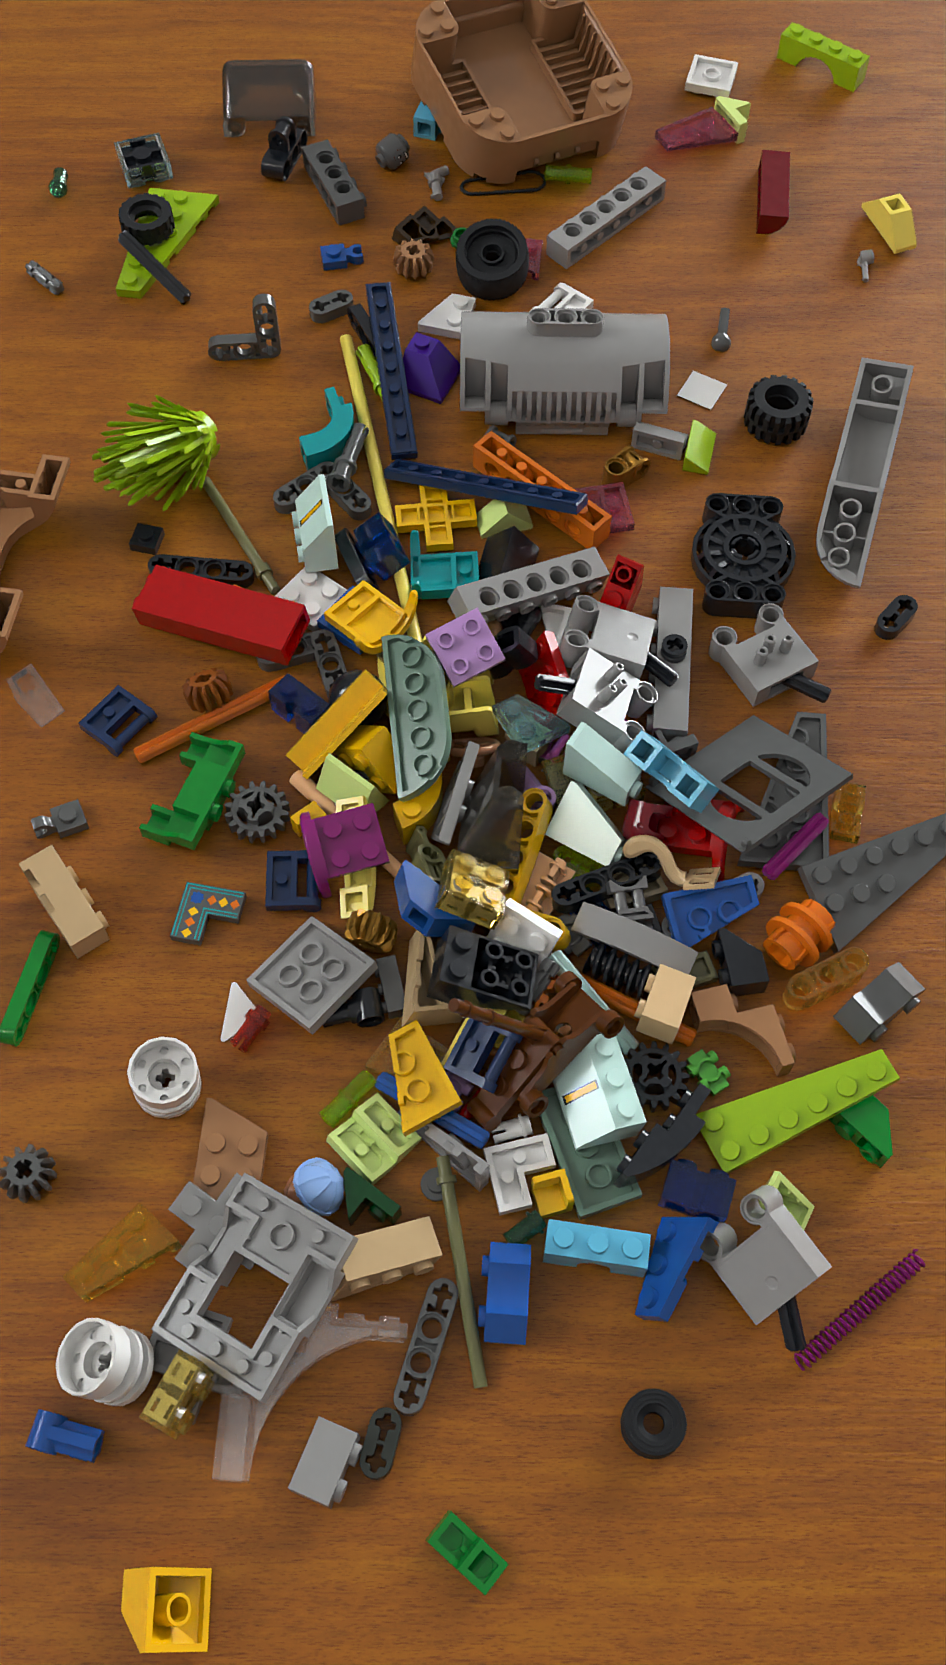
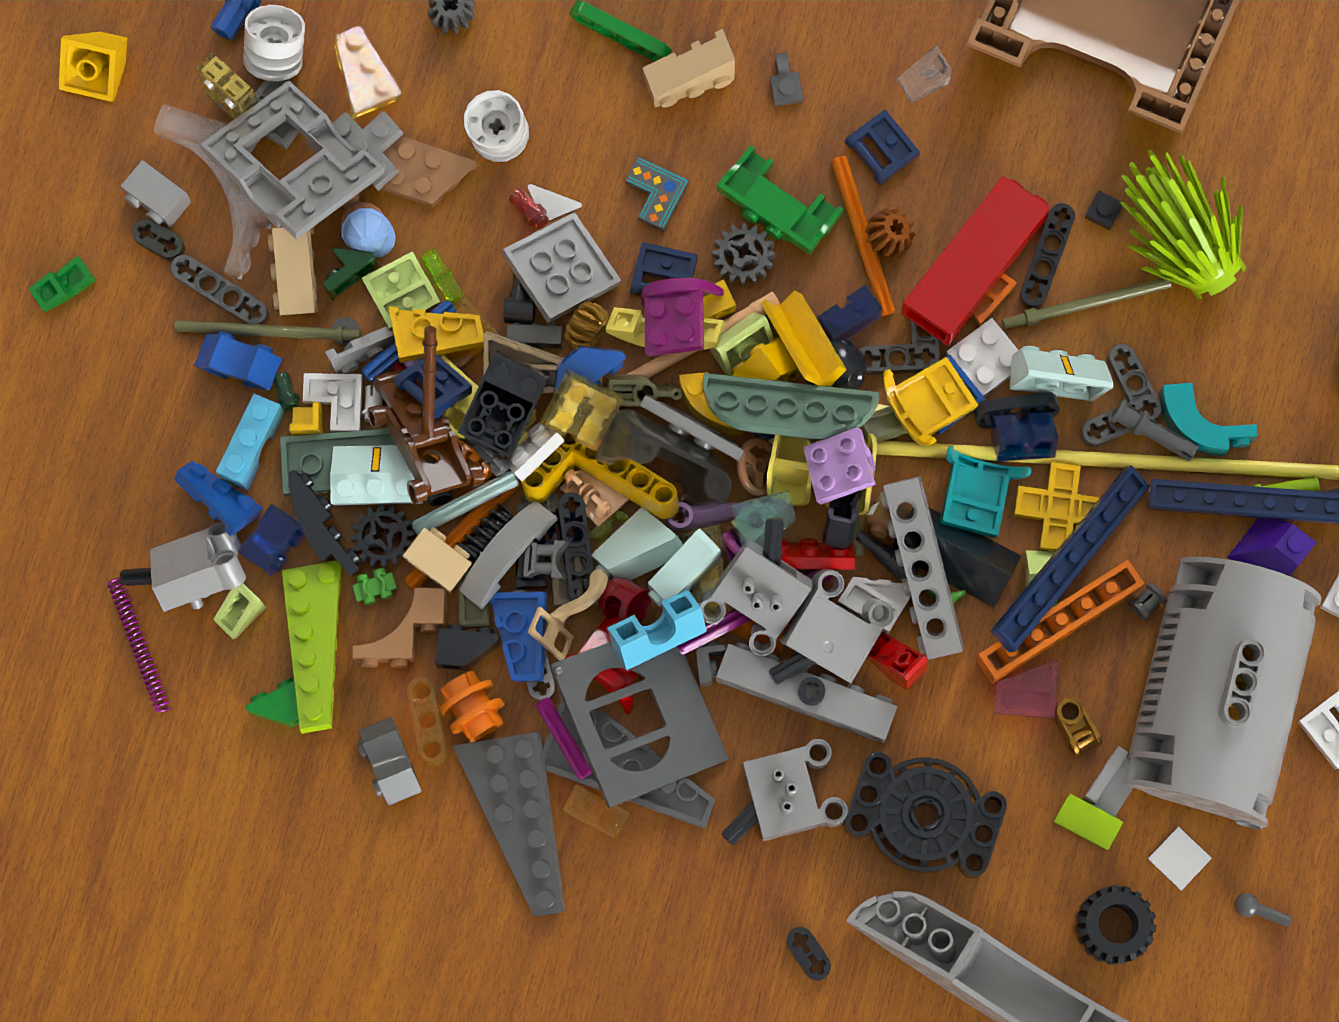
camera: 110 degrees right, 15 degrees up
black tyre [620,1389,687,1459] -> none

